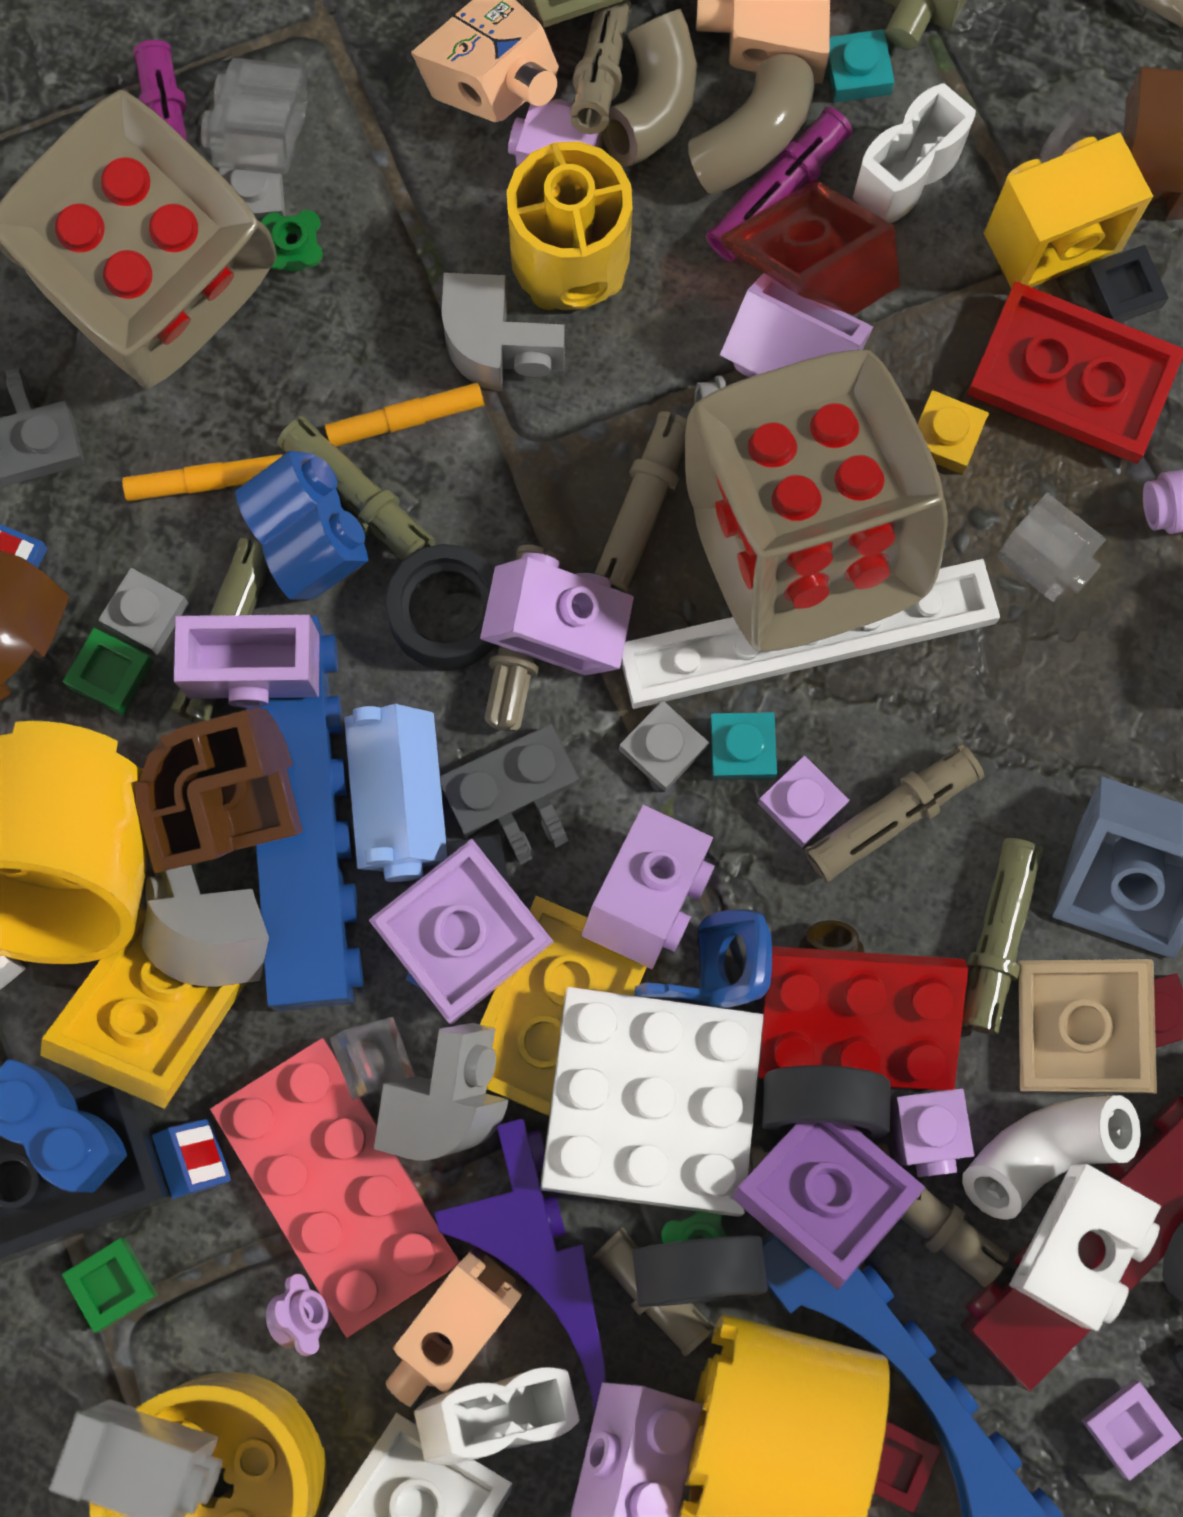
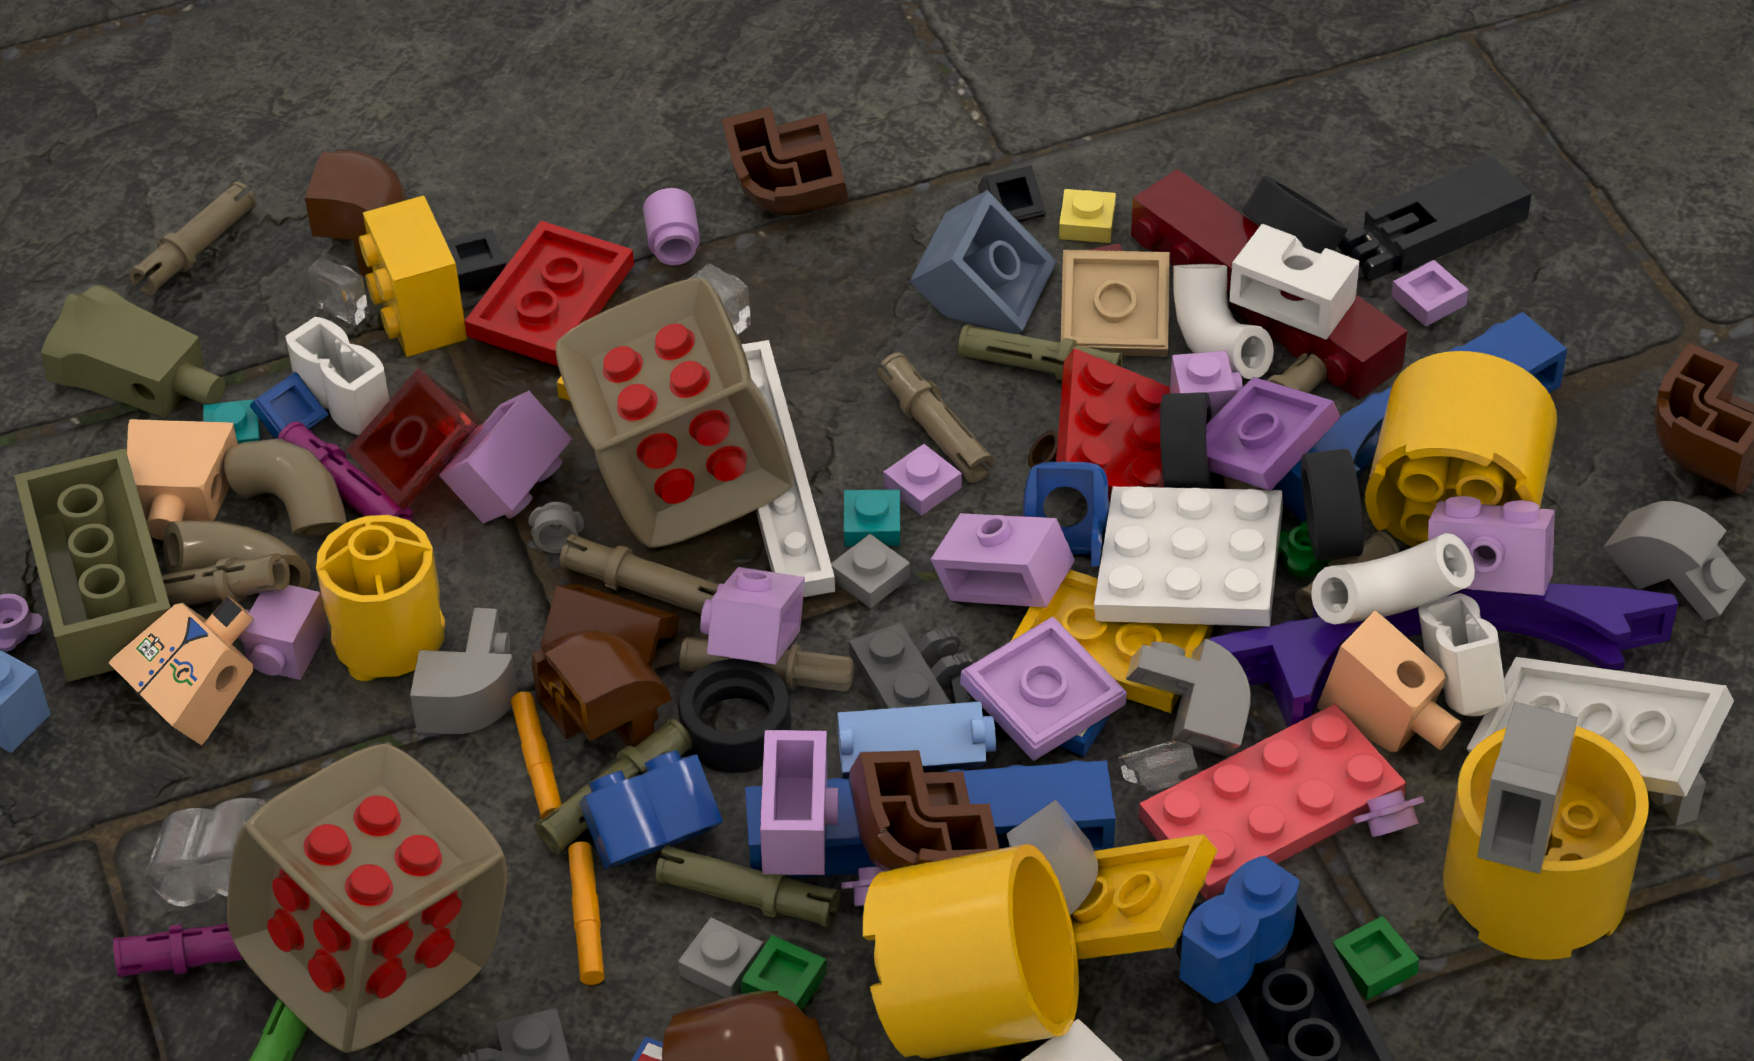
camera: 85 degrees left, 30 degrees down
none -> blue tile [250,372,329,439]
none -> reddish brown brick [532,630,672,747]
none -> reddish brown panel [540,583,680,667]
none -> white cylinder [1311,533,1475,625]

